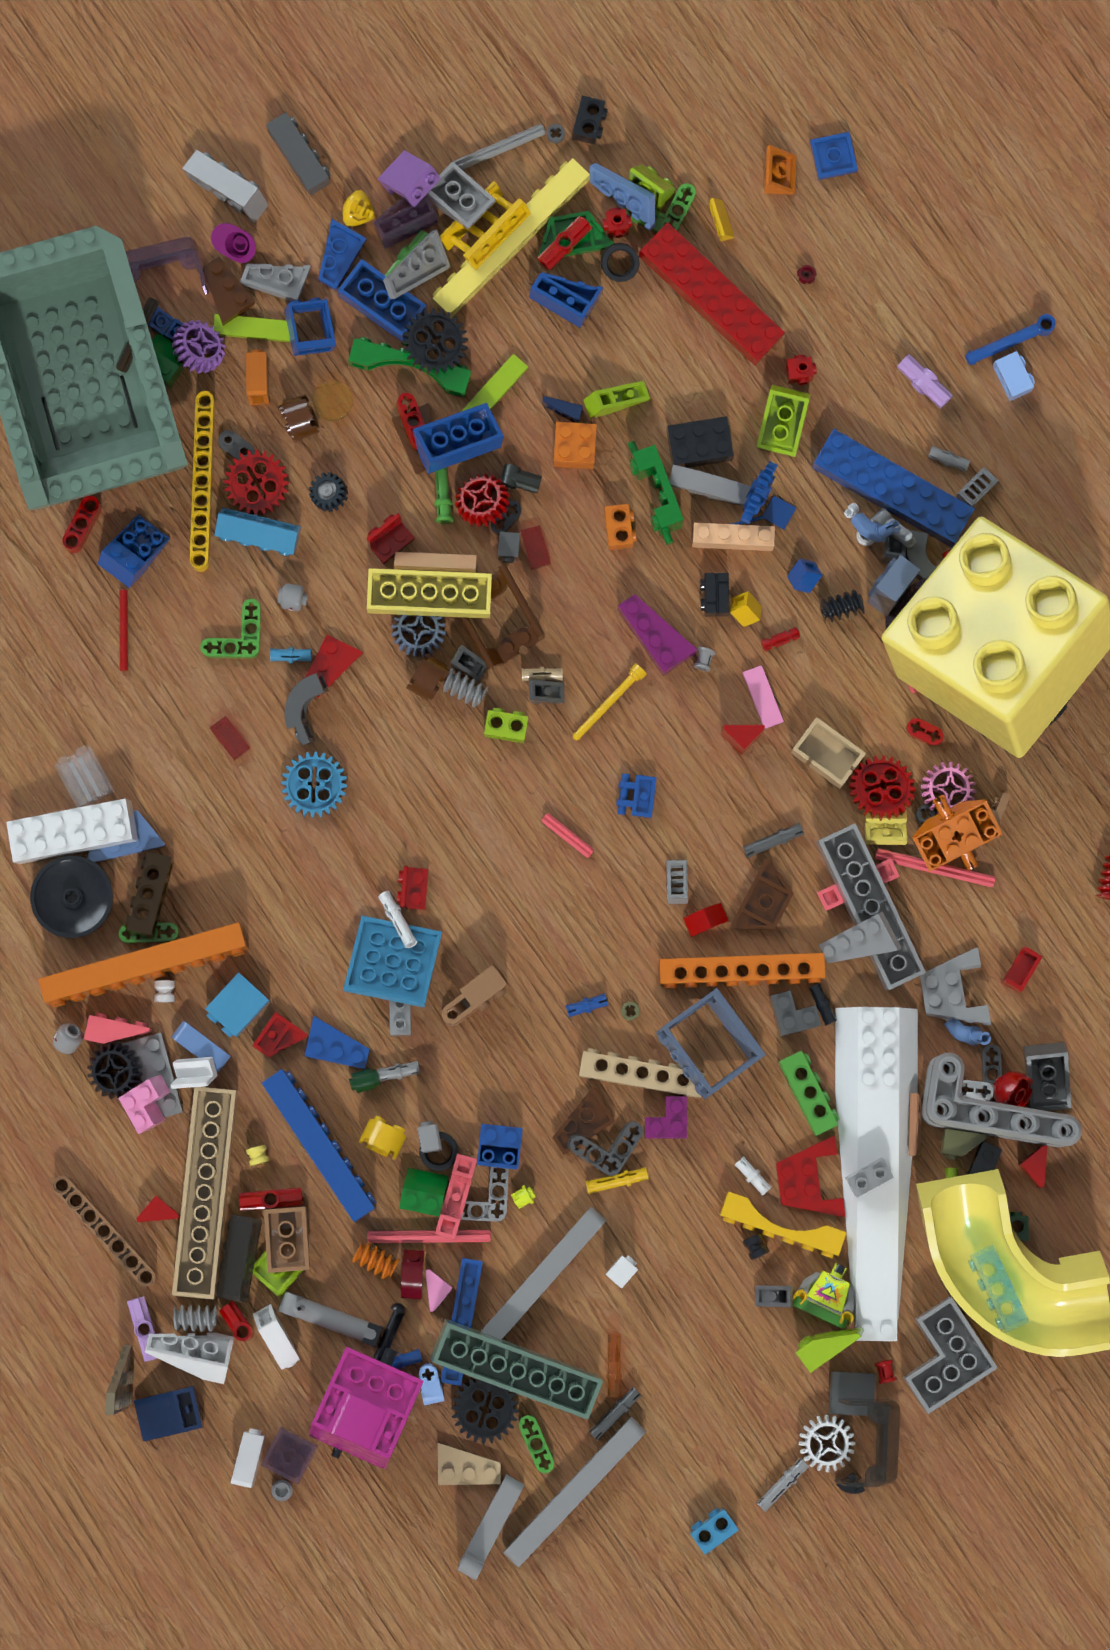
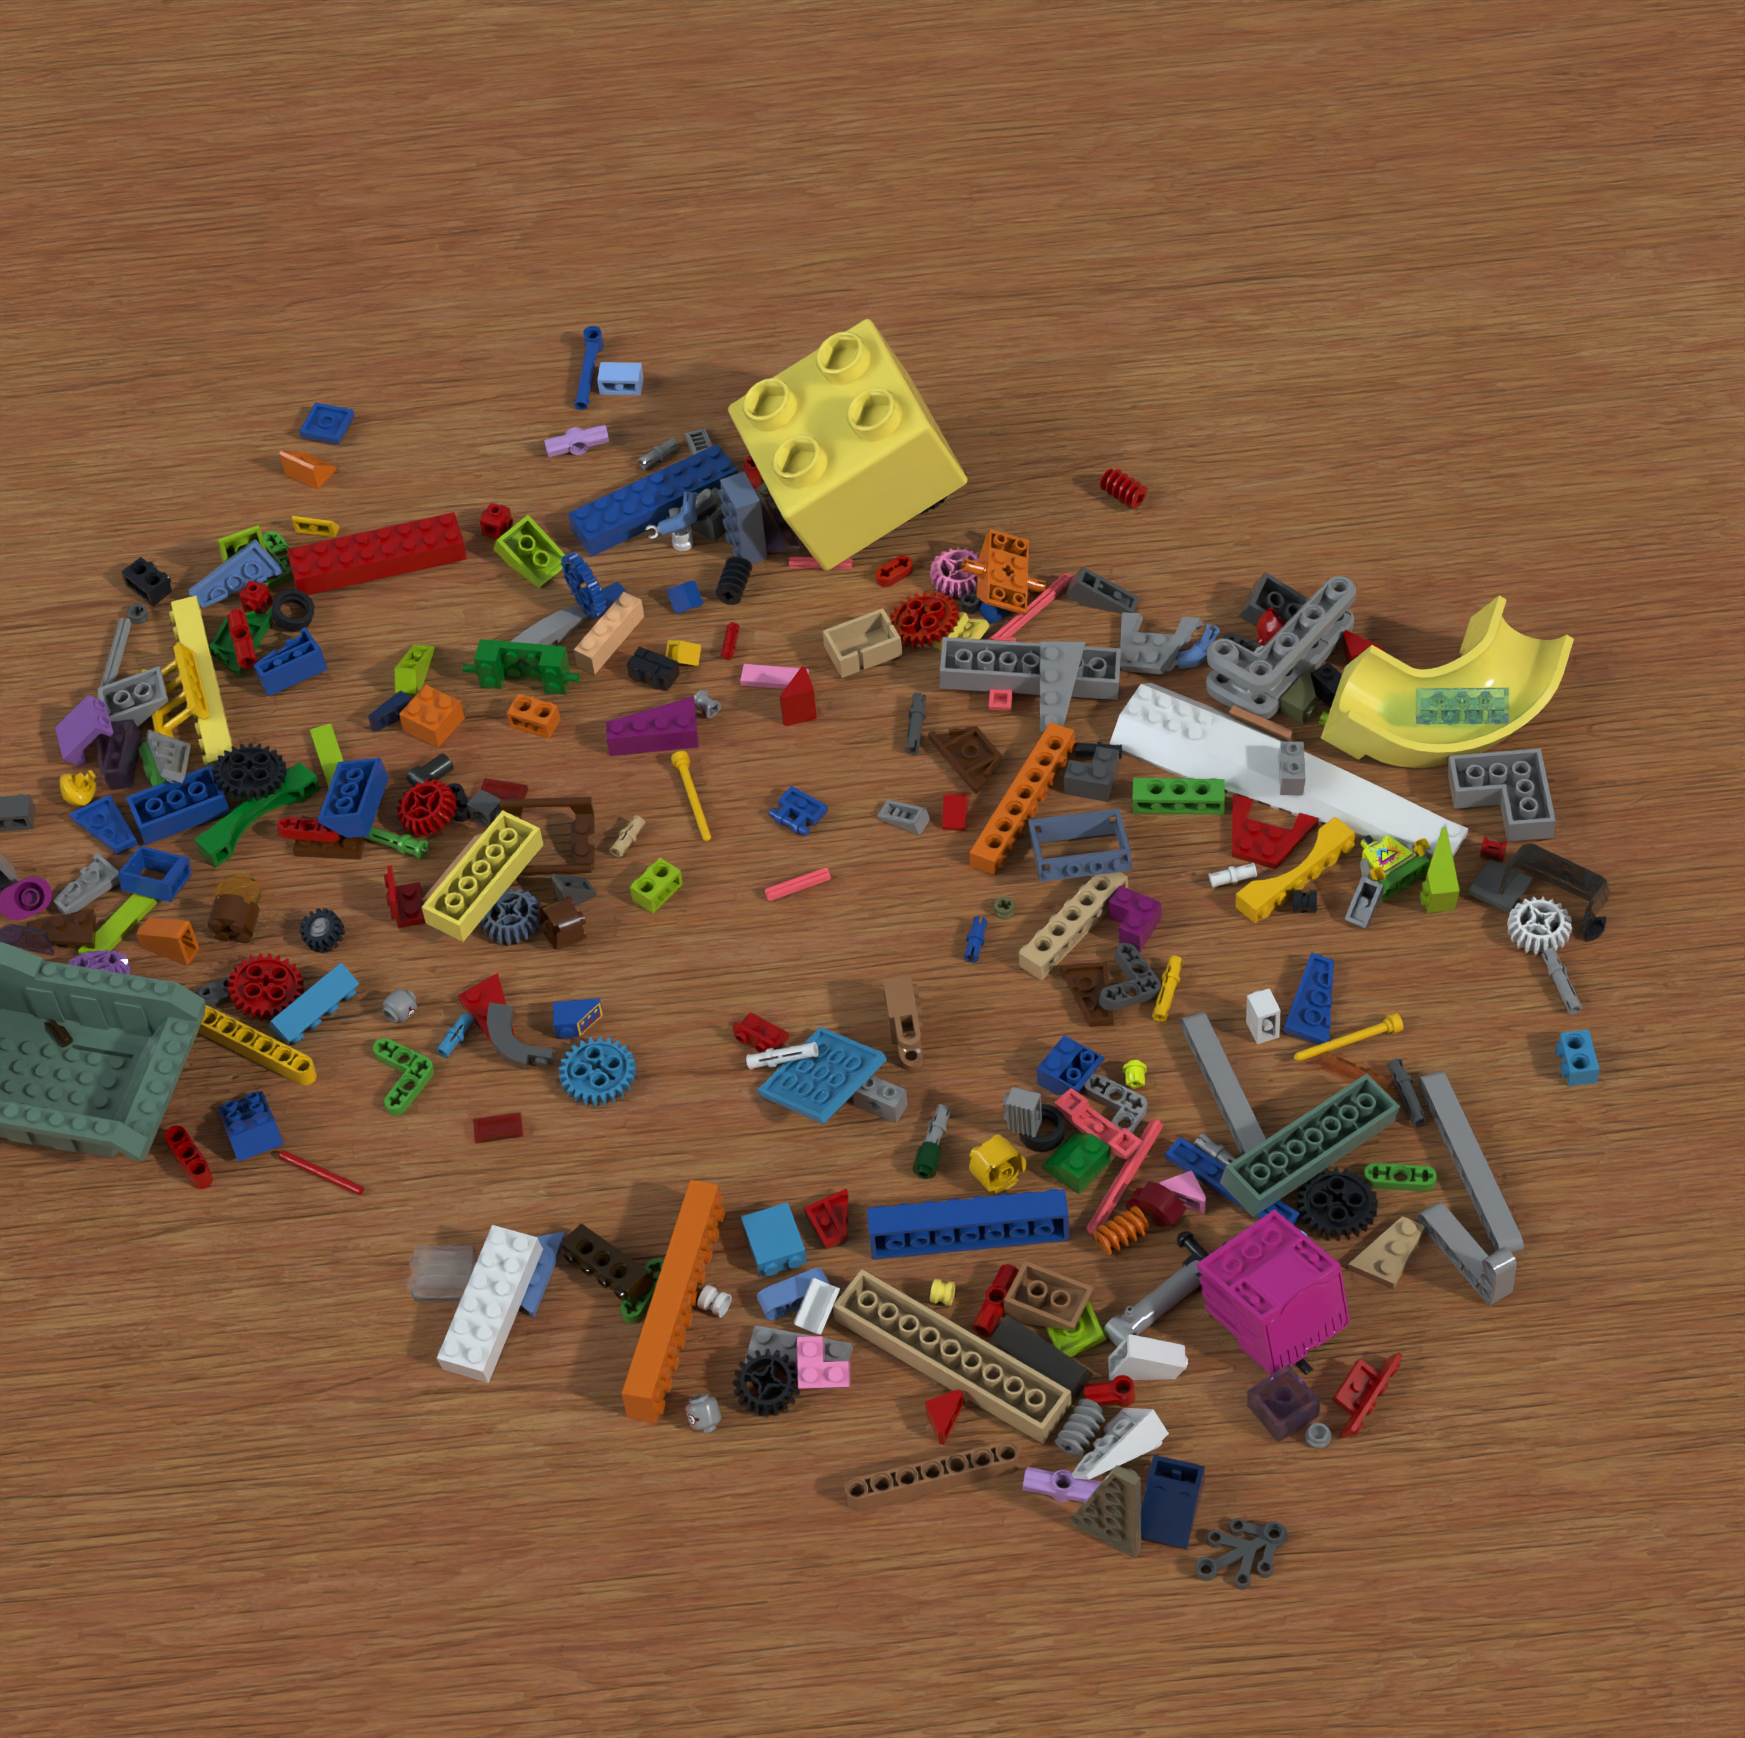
camera: 50 degrees left, 30 degrees down
black dish [30,856,114,939] -> none
coral slope [84,1012,152,1045] -> none
white slope [230,1428,266,1488] -> none
blue wing [305,1016,370,1069] -> none
light grey piece [443,668,489,708] -> none
dark grey slope [529,680,565,704] -> none
black brick [666,416,734,468] -> none
dark red plate [797,265,817,284] -> none
red panel [1001,946,1043,993] -> none
none -> blue slope [553,998,603,1039]
none -> dark grey slope [1066,567,1139,614]
none -> light grey pin [1194,1133,1236,1166]
none -> dark grey plant [1196,1518,1287,1590]
none -> blue wing [1282,952,1334,1045]
none -> yellow piece [1294,1013,1404,1061]
none -> red bracket [1332,1352,1403,1438]

